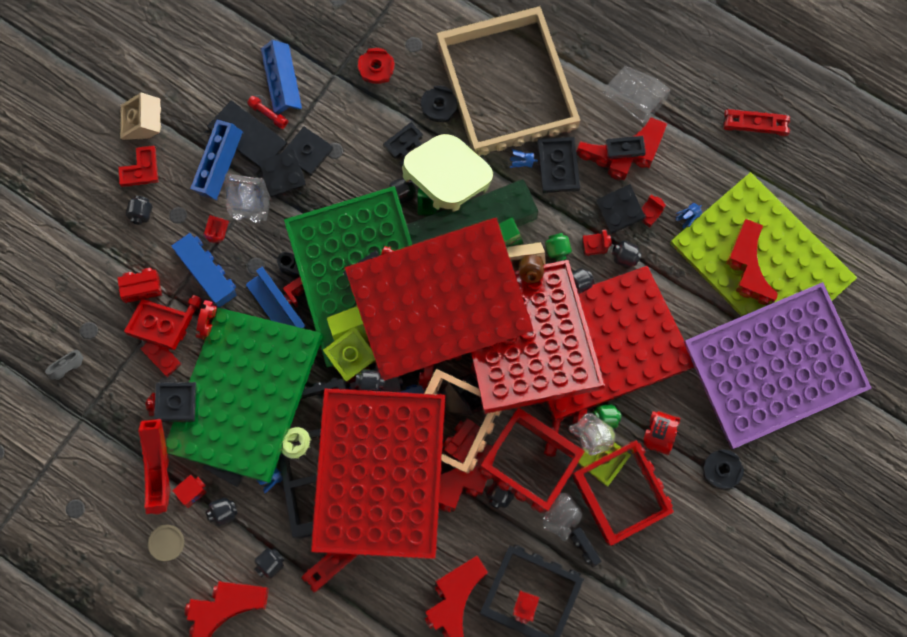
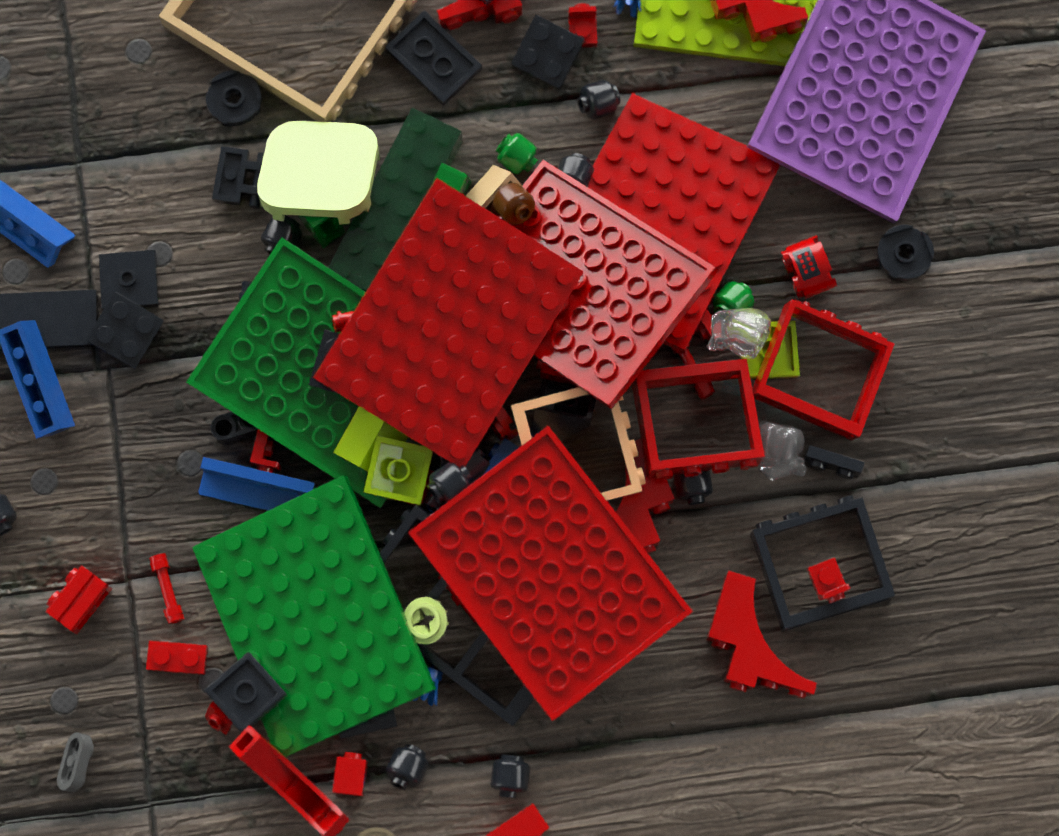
camera: 40 degrees left, 5 degrees up
red plate [124,299,192,350] -> none
blue brick [172,233,237,308] -> none
red plate [196,300,217,339] -> none
red plate [203,215,229,243] -> none
clear slope [225,174,271,222] -> none
red bar [247,96,288,129] -> none
red plate [301,553,359,593] -> none
red plate [358,48,394,84] -> none
red brick [443,418,481,464] -> none
blue piece [510,149,538,168] -> none
red bracket [582,230,611,256] -> none

